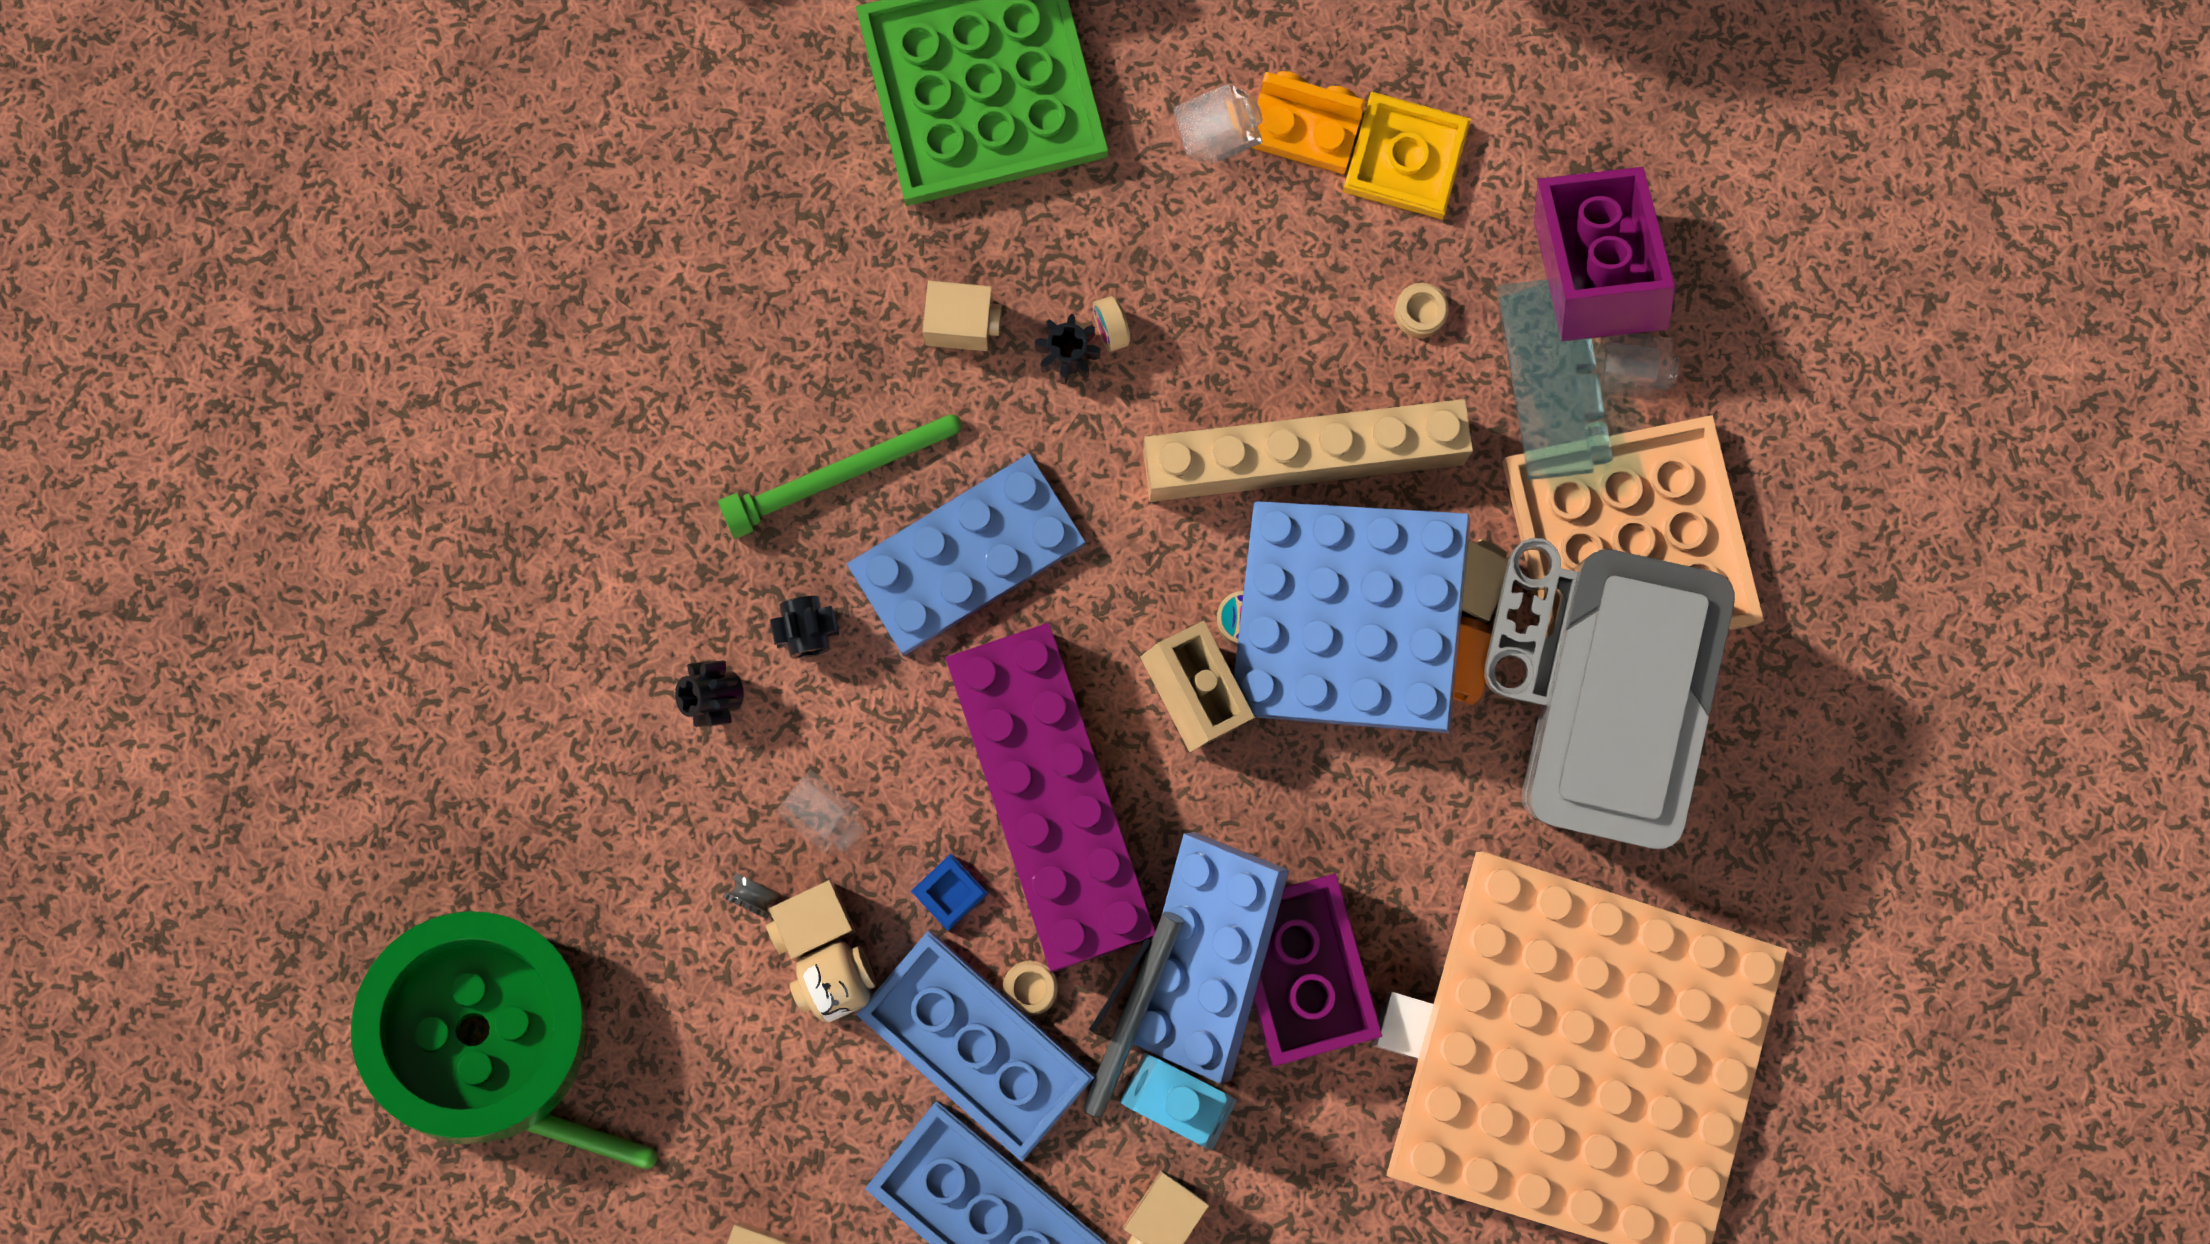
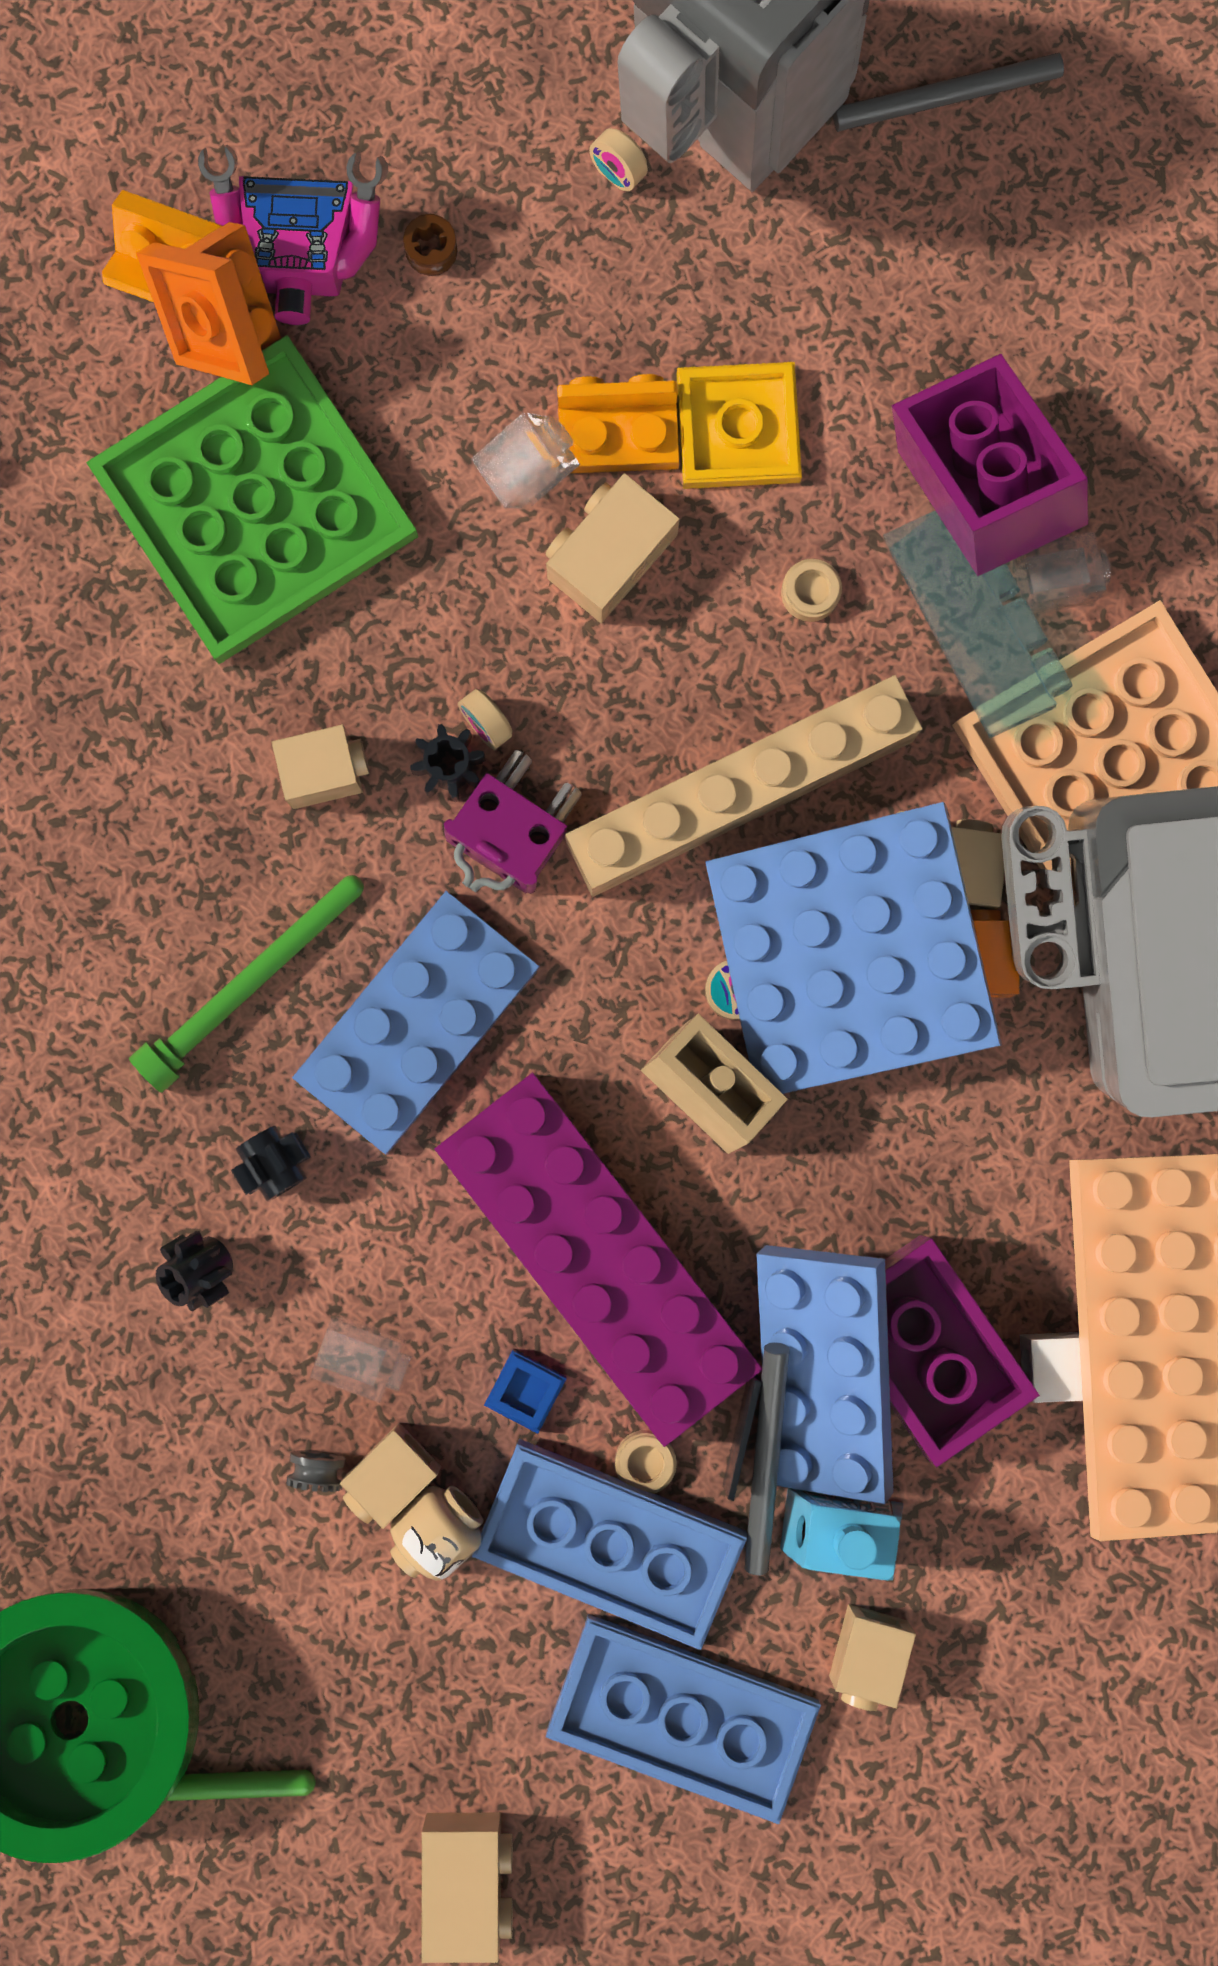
camera: 20 degrees left, 5 degrees up
none -> magenta piece [444,750,582,894]
none -> tan brick [545,473,680,624]

